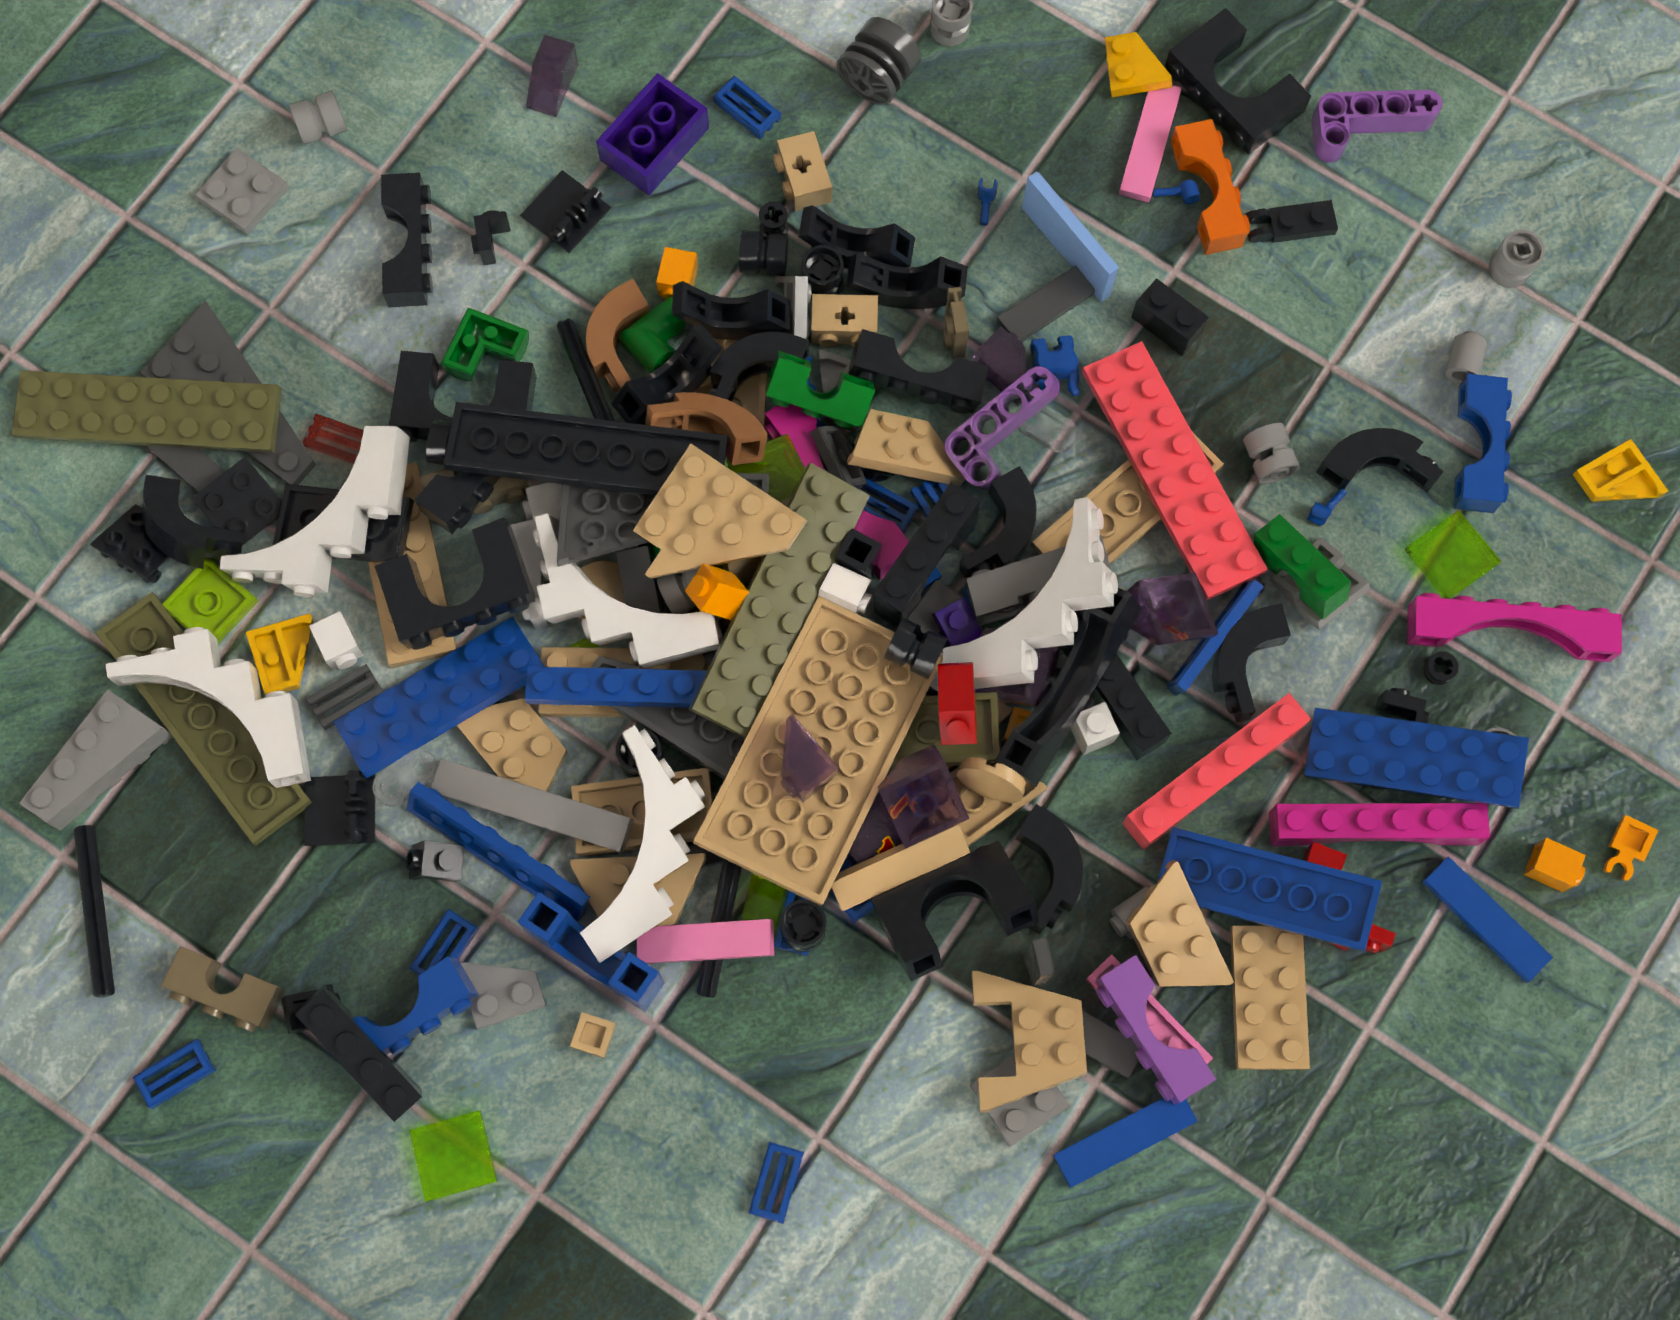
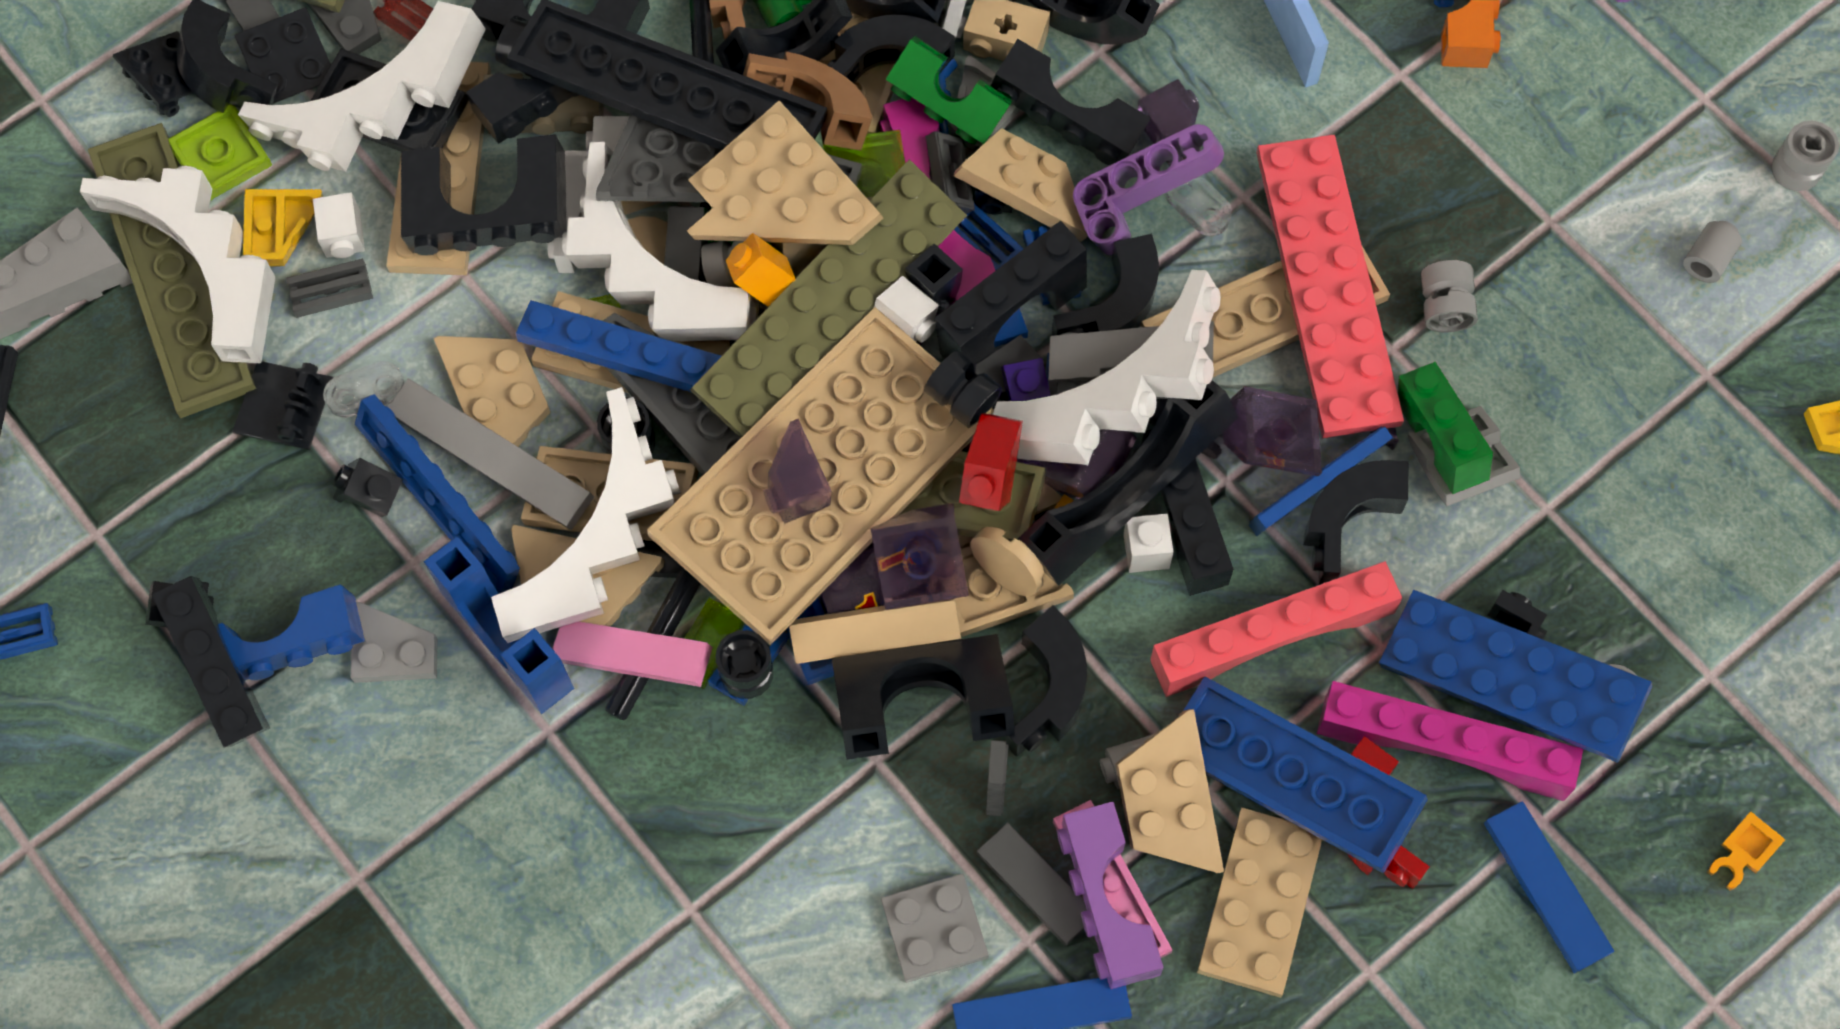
camera: 20 degrees right, 5 degrees down
dark tan arch [161,946,286,1033] -> none
blue plate [333,616,544,779] -> none
blue tile [409,909,479,975] -> none
clear neon green tile [409,1110,498,1202] -> none
tan plate [570,1012,617,1059] -> none
blue tile [748,1142,804,1224] -> none
dark tan plate [942,287,969,359] -> none
tan wing [971,971,1087,1113] -> none
dark grey tile [997,266,1095,346] -> none
blue animal [1030,335,1080,397] -> none
black brick [1131,278,1209,356] -> none
black hinge [1245,200,1338,243] -> none
blue hand [1307,488,1347,526] -> none
black arch [1316,428,1444,492] -> none
clear neon green tile [1405,510,1502,599] -> none
dark pink arch [1407,593,1622,662] -> none
black bush [1424,651,1458,685] -> none
blue arch [1454,374,1512,513] -> none
light orange brick [1523,837,1586,892] -> none

